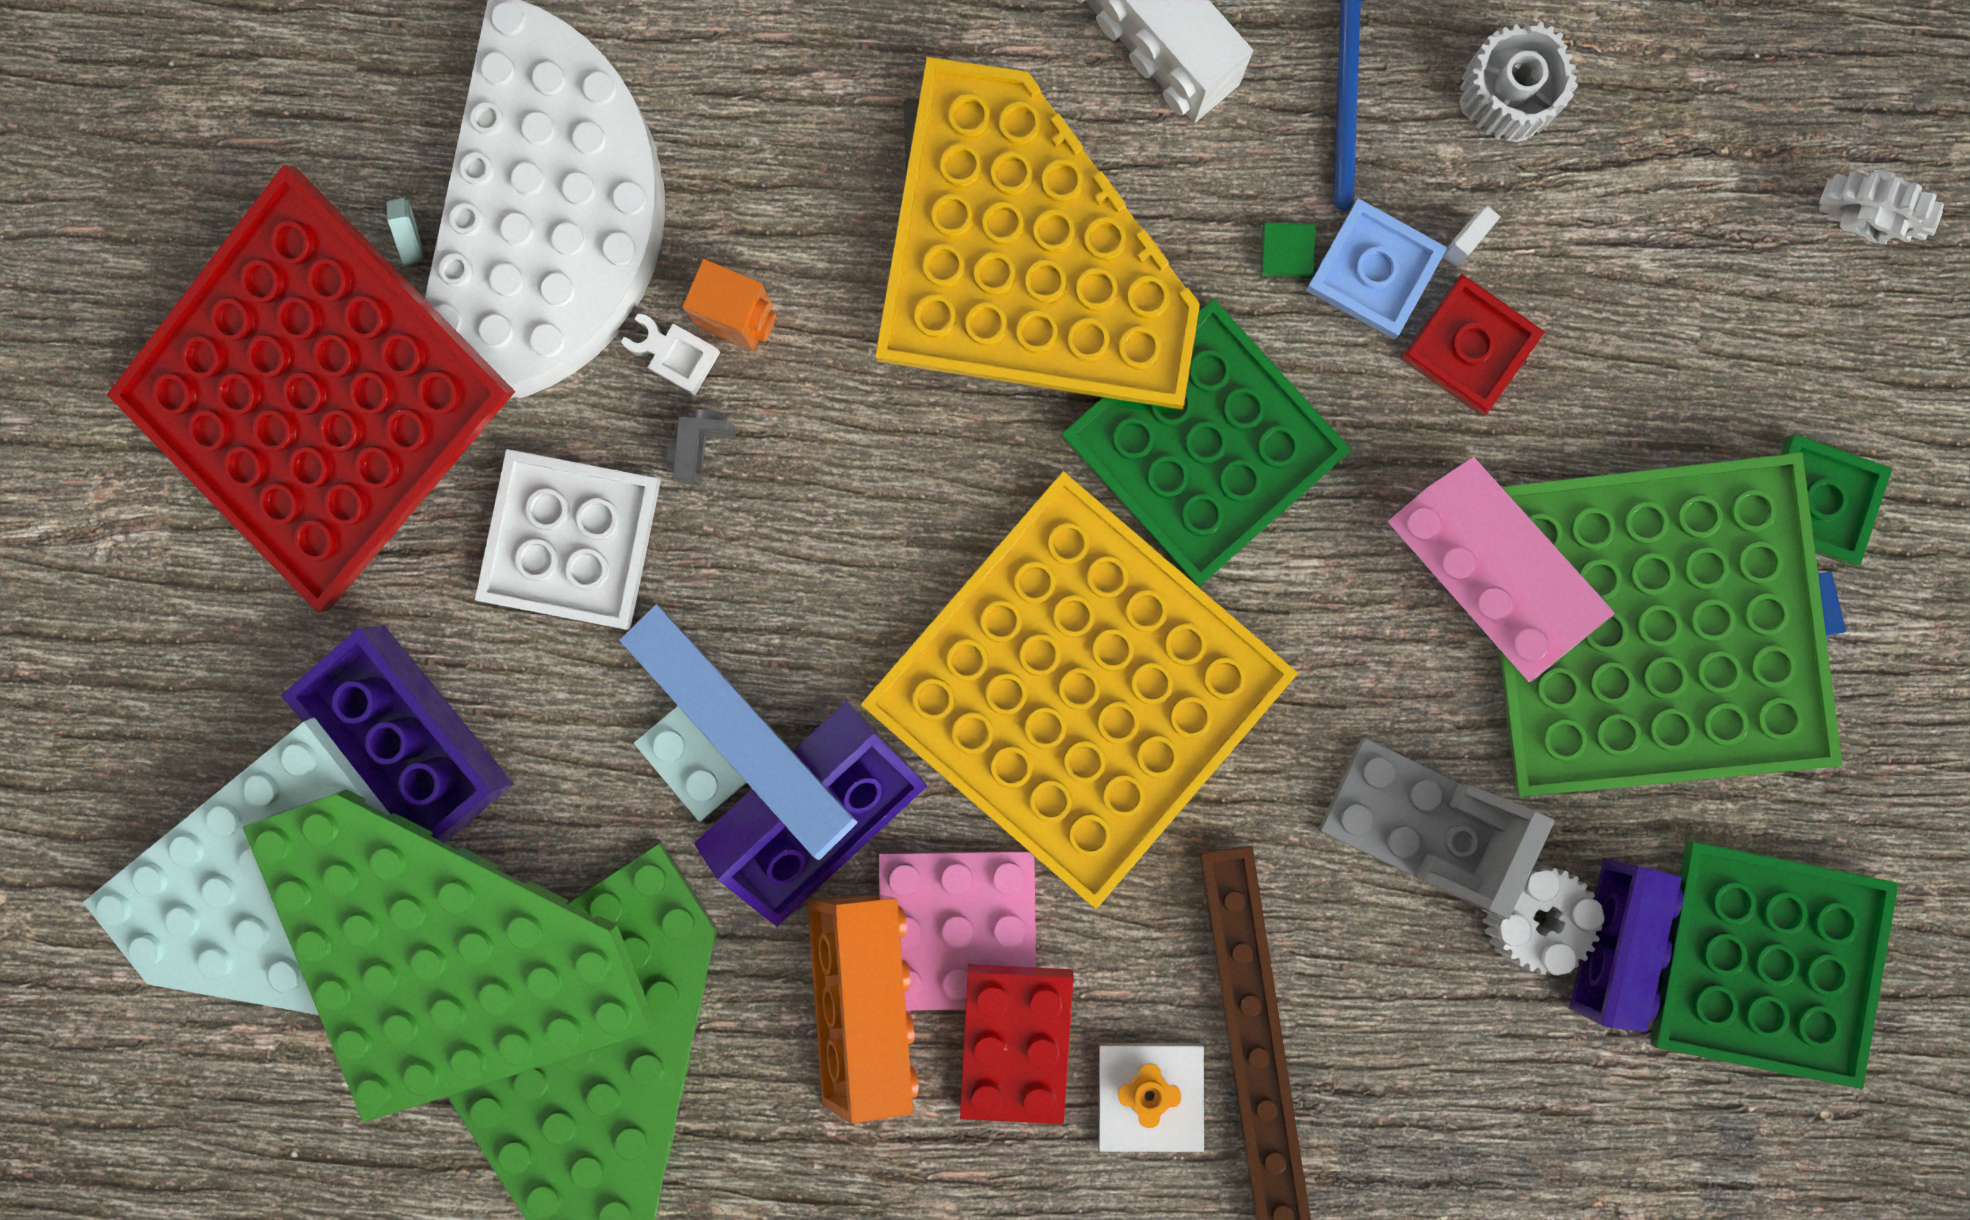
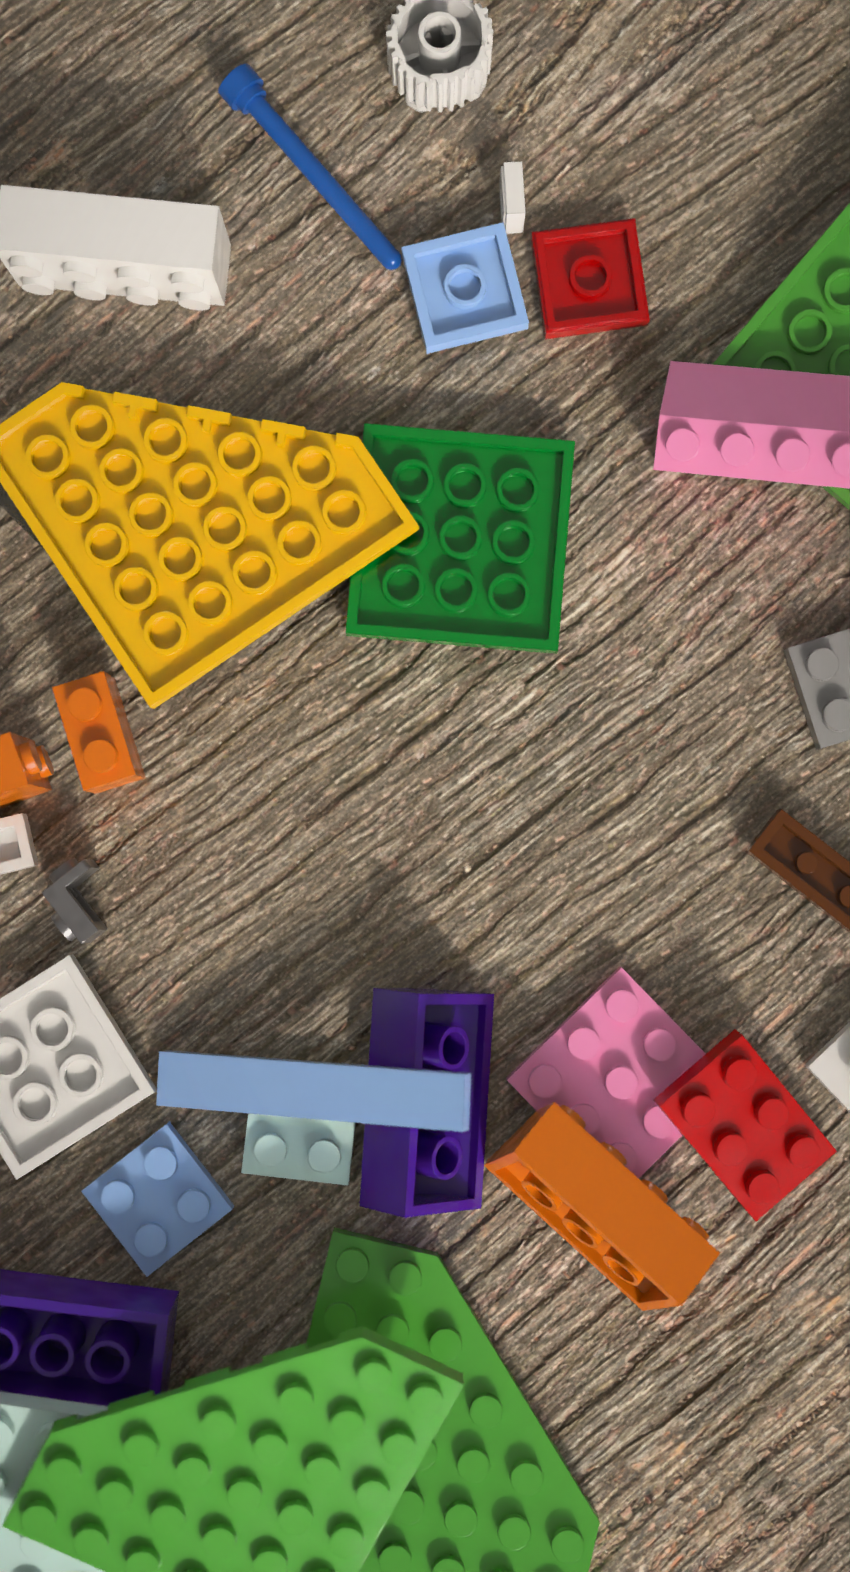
camera: 40 degrees left, 0 degrees up
yellow plate [860,471,1298,909] -> none
green tile [1260,222,1316,279] -> none
none -> orange brick [52,671,146,794]
none -> light blue plate [81,1121,234,1277]

